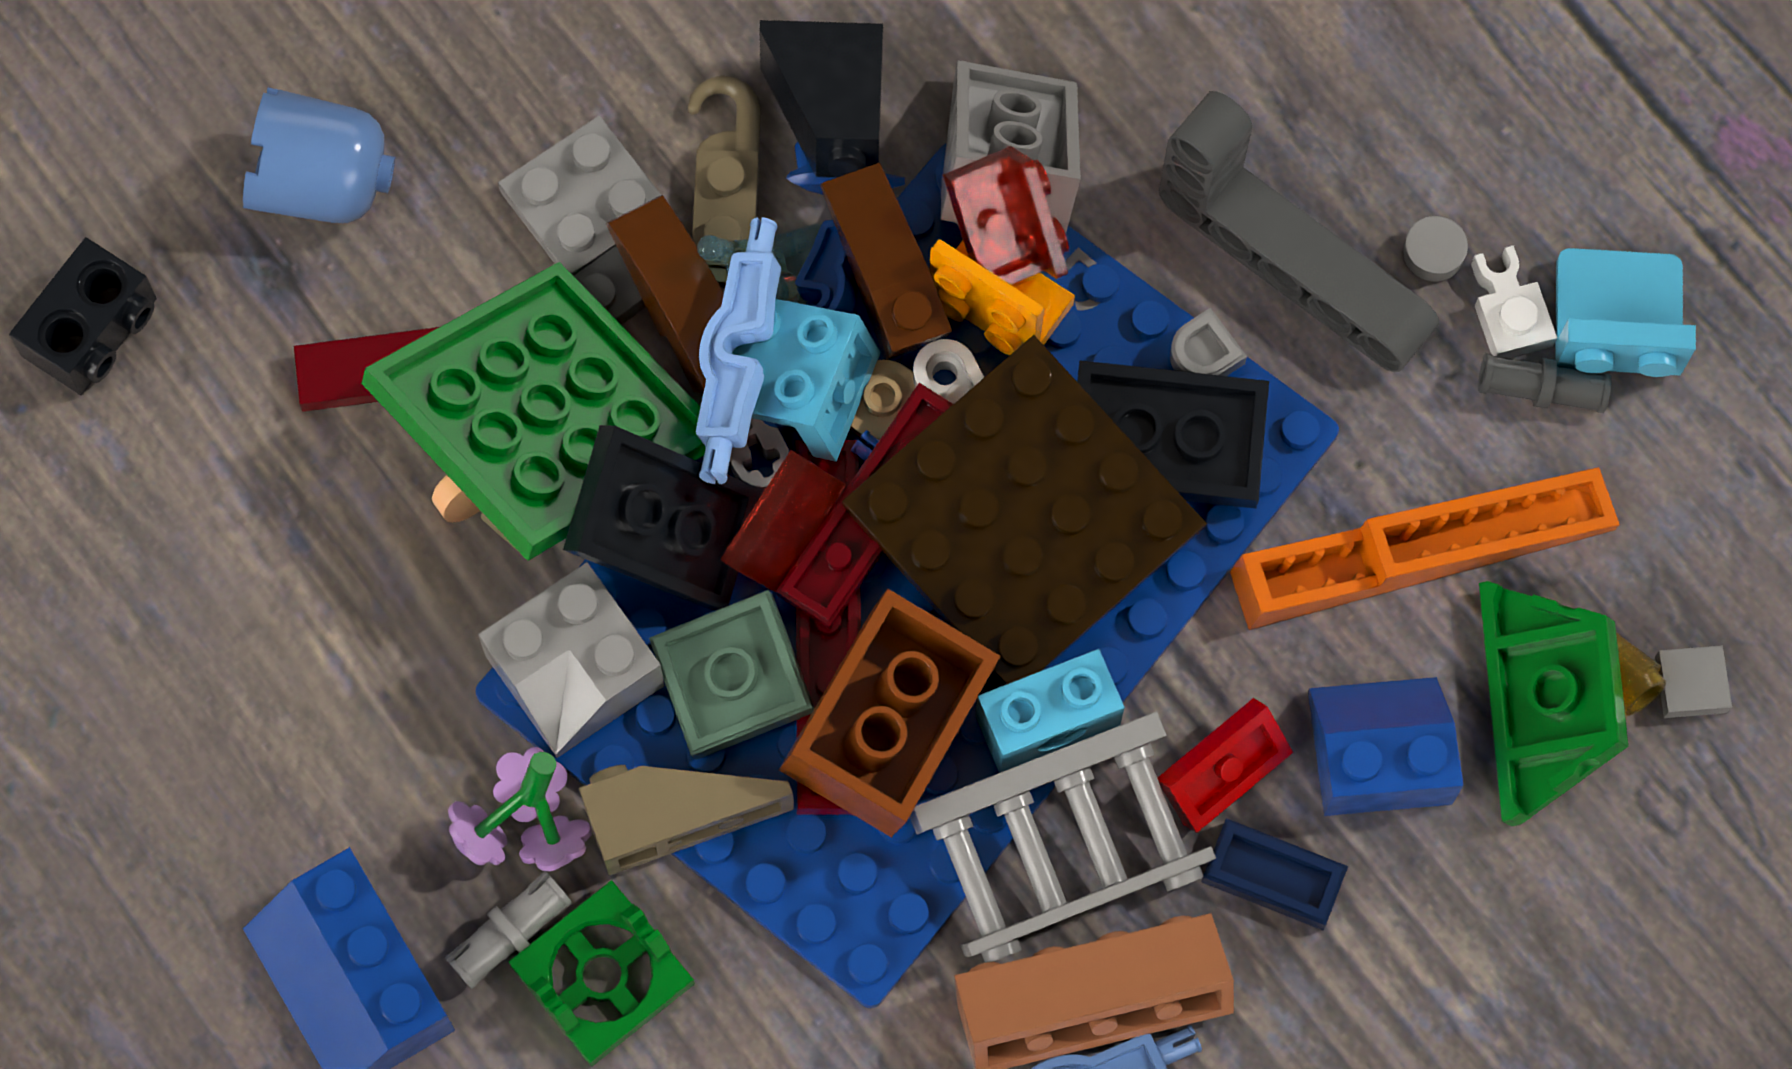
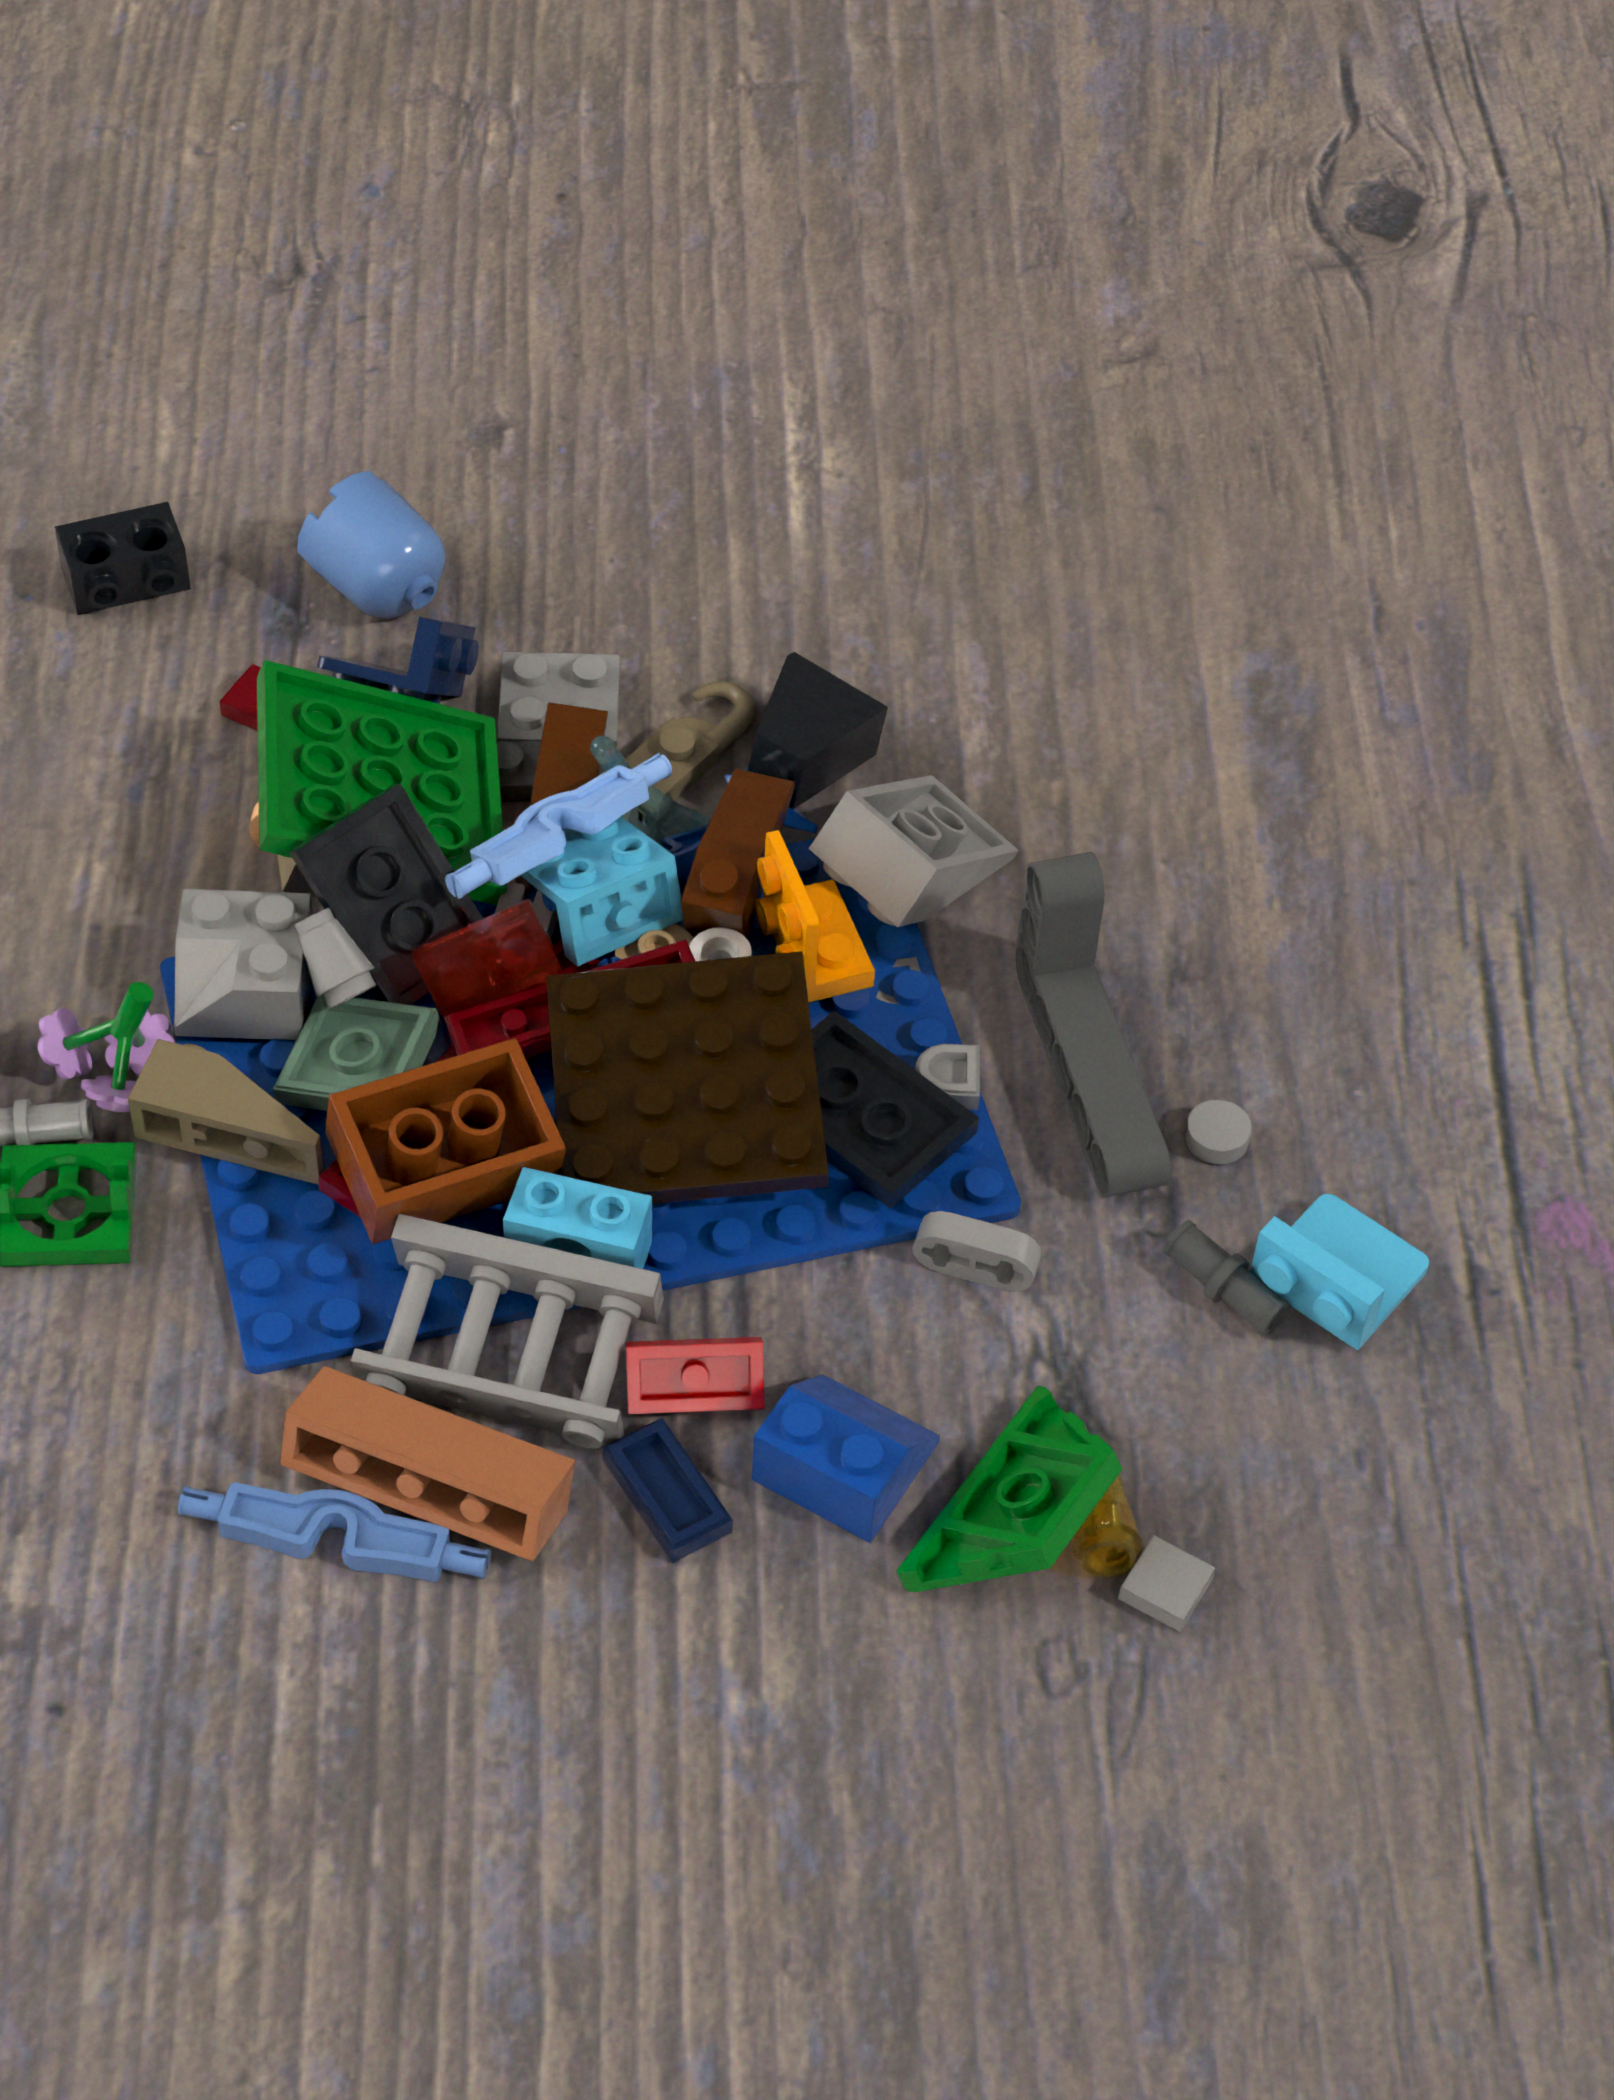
camera: 35 degrees right, 20 degrees down
clear red bracket [943,146,1069,285] -> none
orange slope [1230,467,1620,630] -> none
white plate [1471,245,1557,358] -> none
none -> light grey cone [295,908,376,1009]
none -> dark blue bracket [317,617,479,704]
none -> light grey beam [912,1211,1042,1292]

